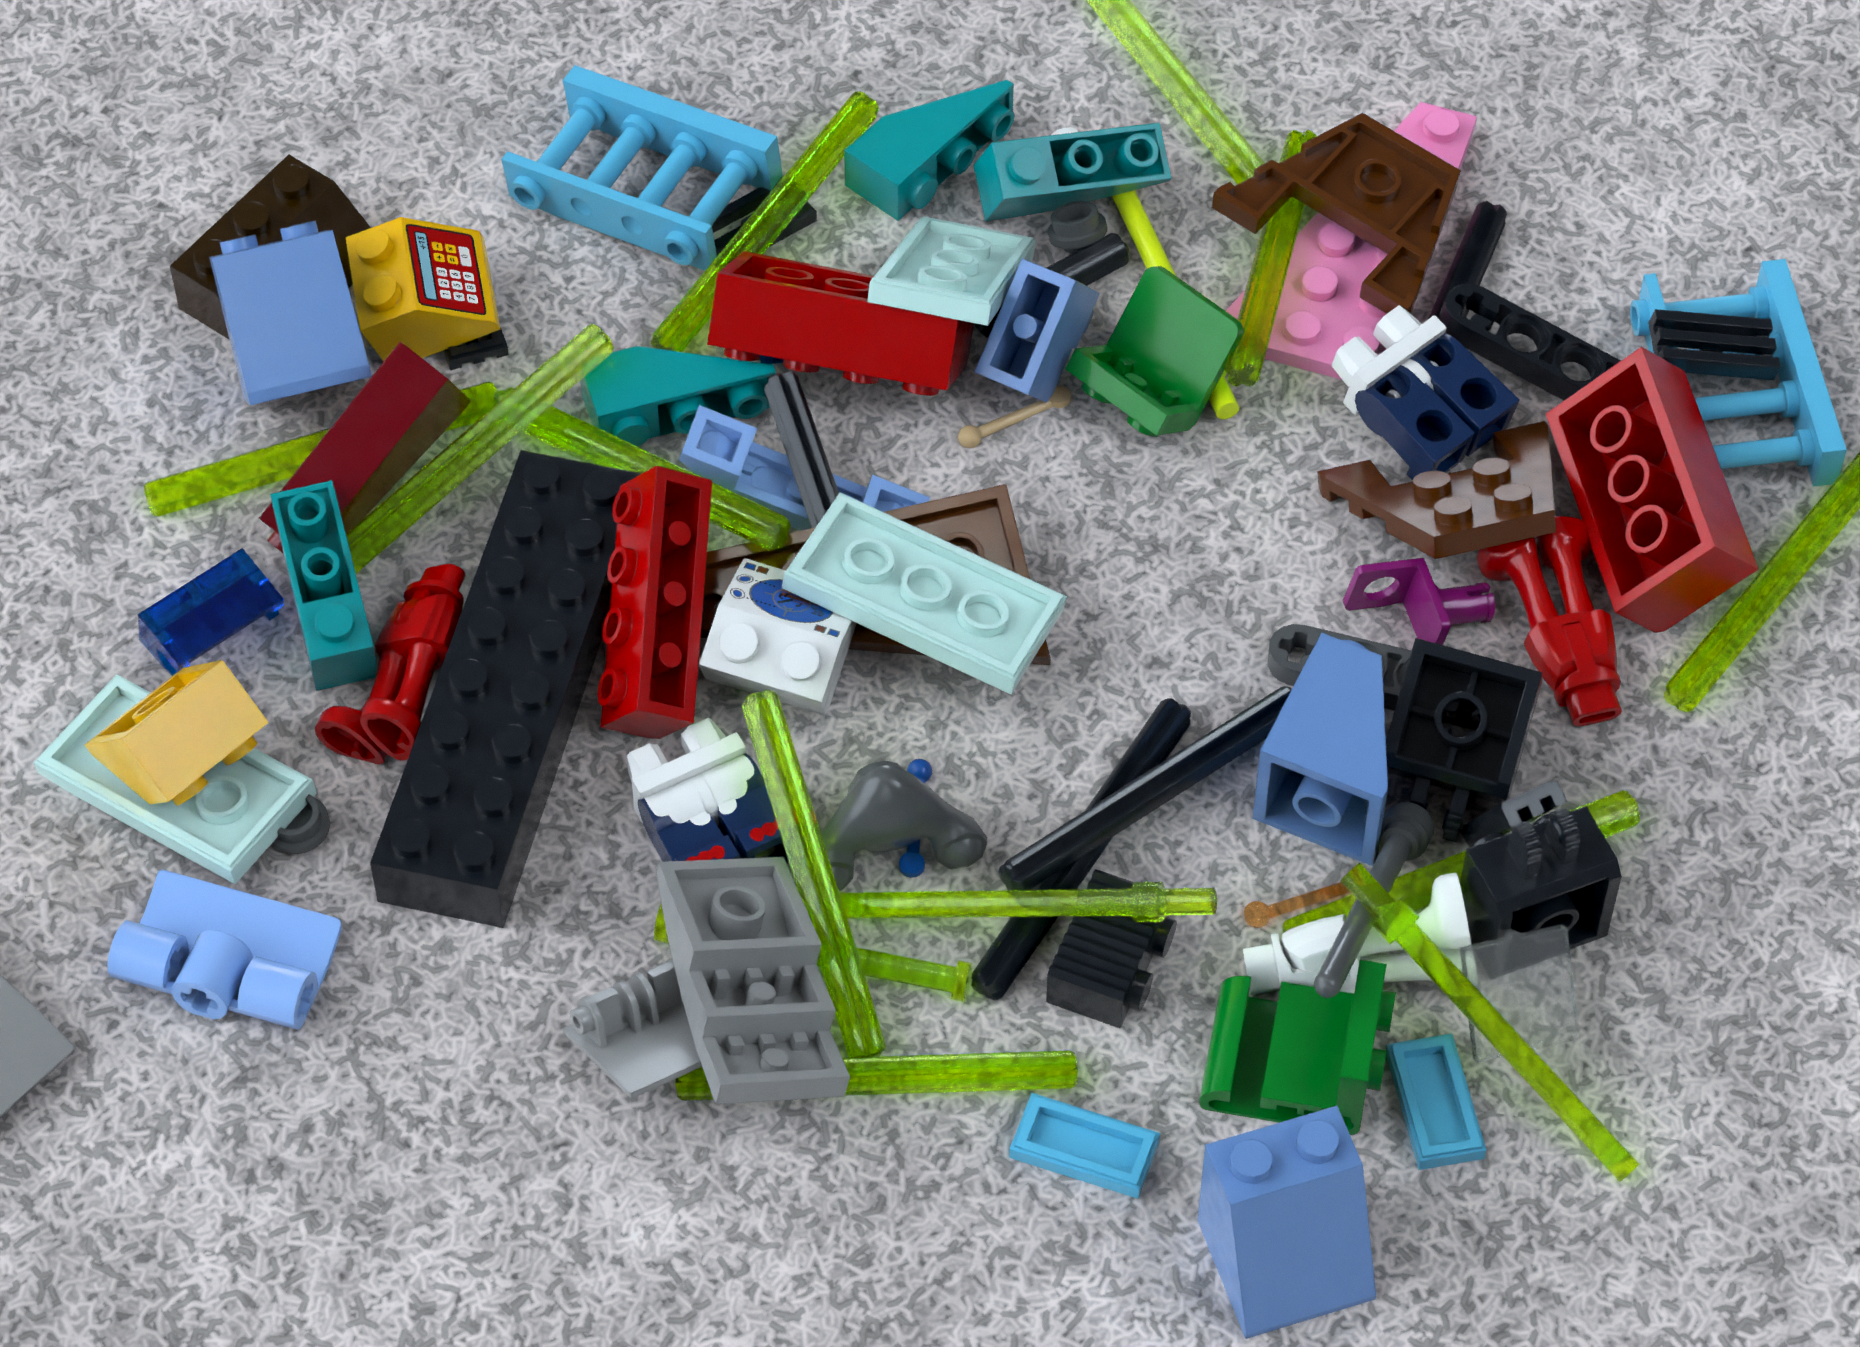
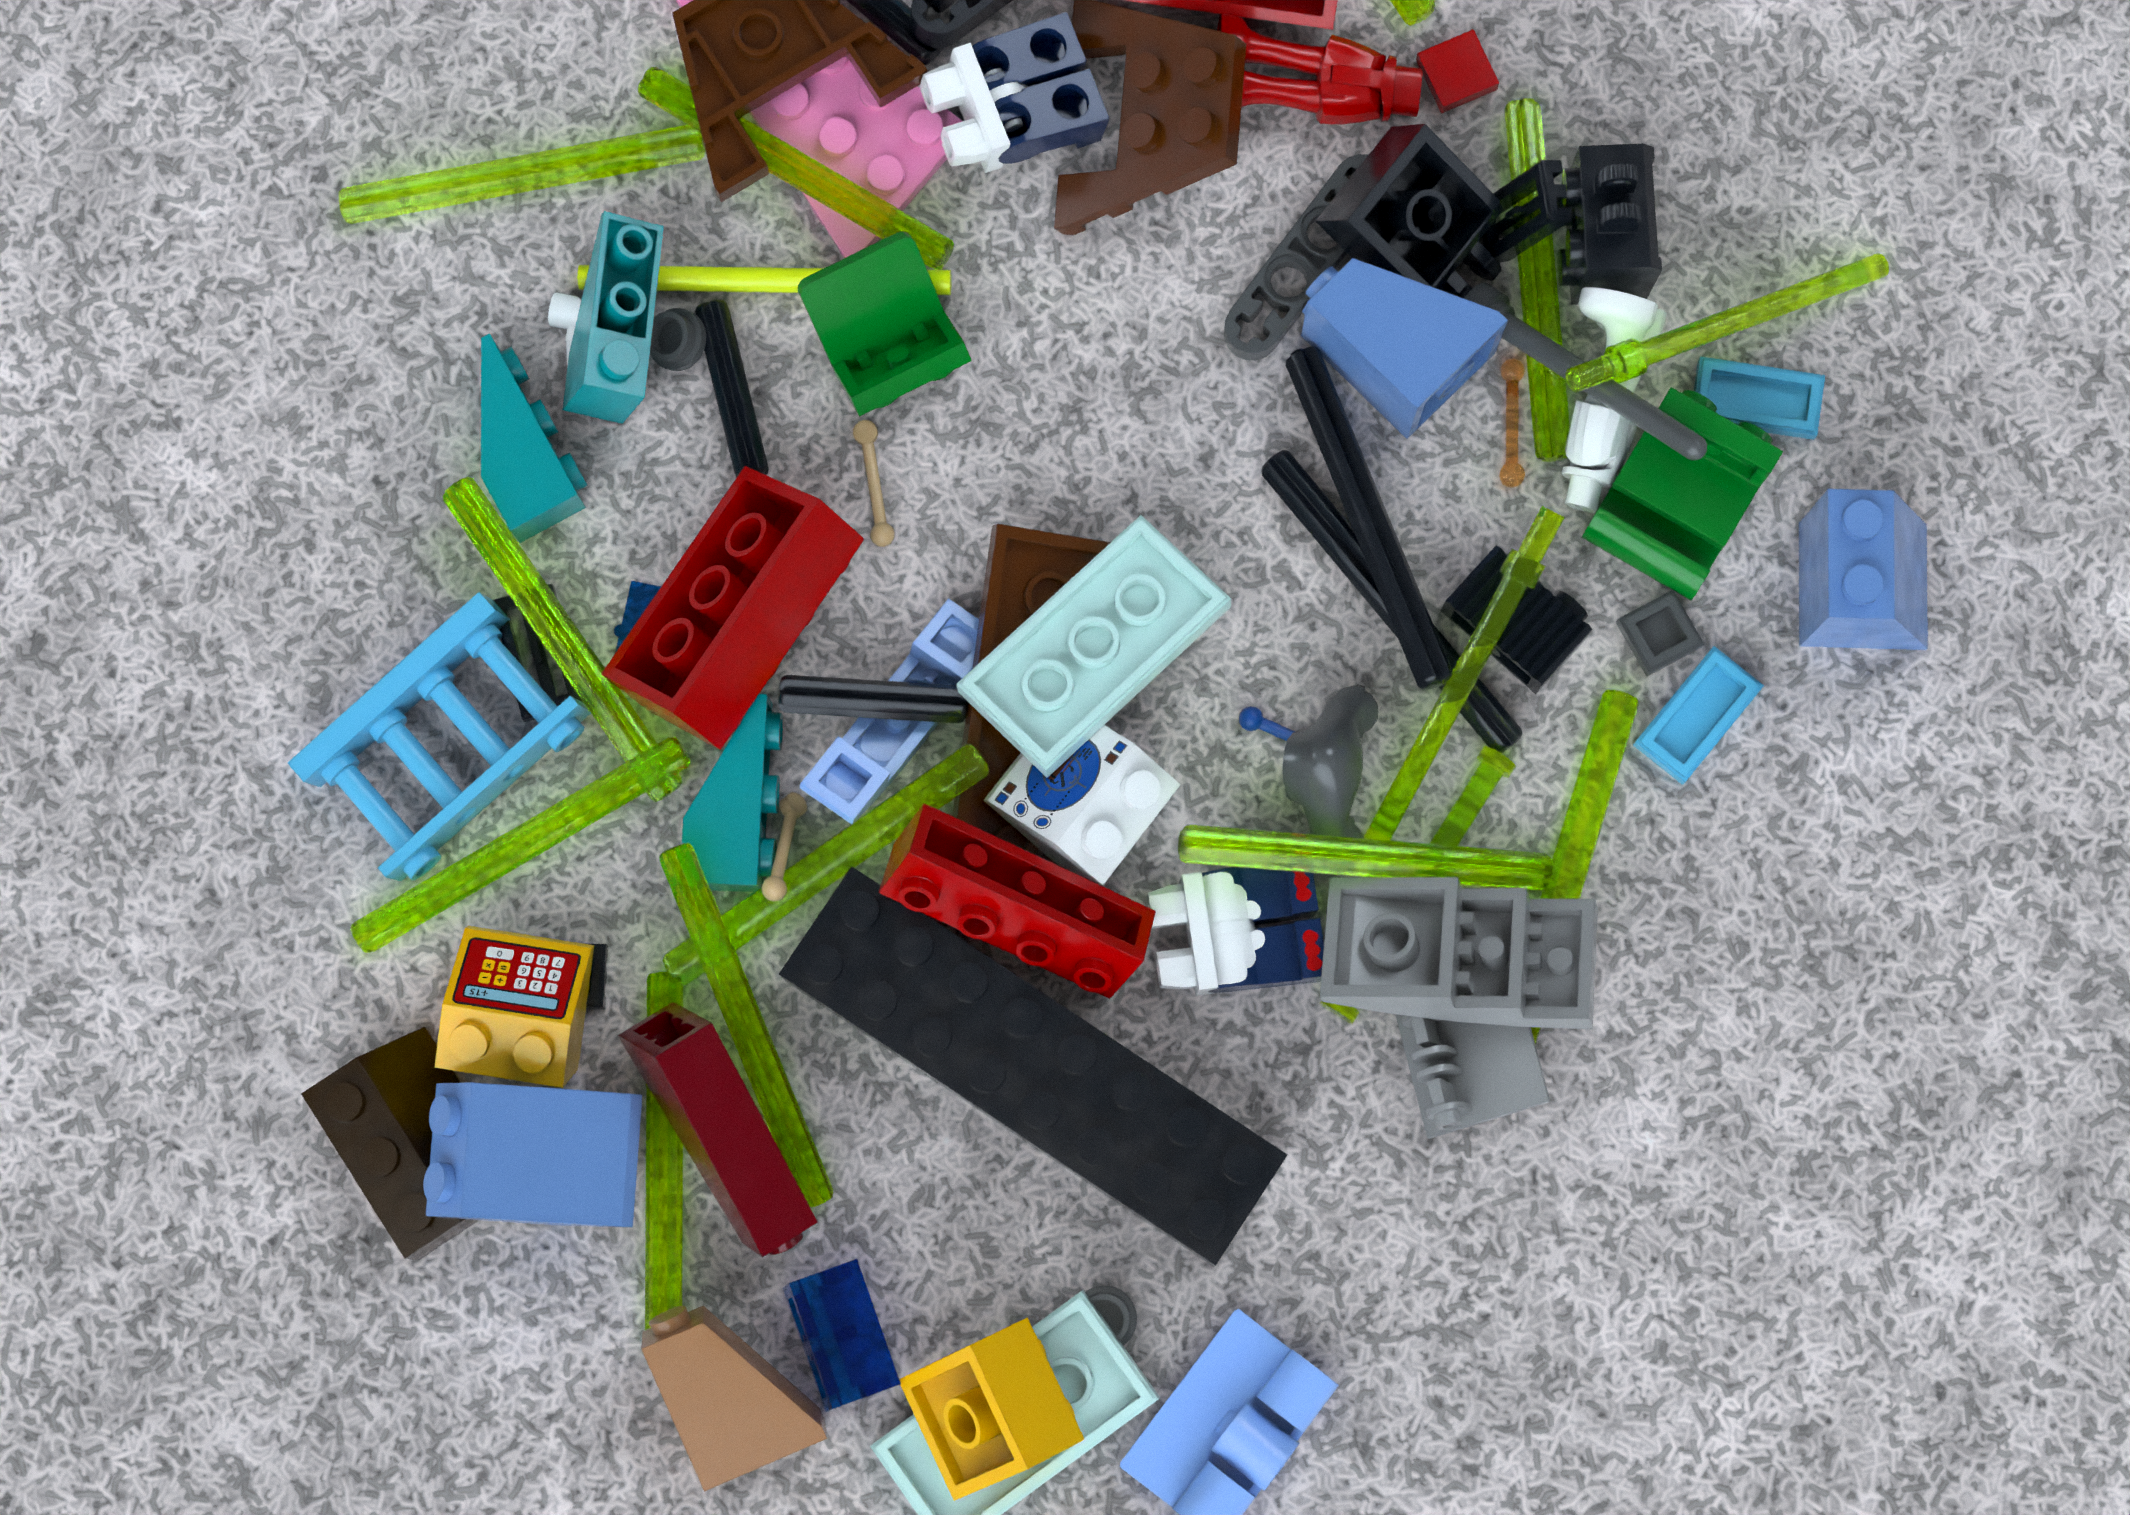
camera: 65 degrees left, 25 degrees up
teal slope [270,480,377,691] -> none
red piece [314,564,466,765] -> none
light aqua tile [867,216,1036,326] -> none
medium blue hinge [974,258,1100,403] -> none
magenta bracket [1343,558,1495,645] -> none
clear piece [1459,924,1580,1063] -> none
none -> clear neon green axle [350,737,691,953]
none -> medium nougat slope [641,1305,827,1492]
none -> tan hinge [762,792,807,902]
none -> red tile [1416,29,1499,114]
none -> dark grey tile [1616,590,1704,677]

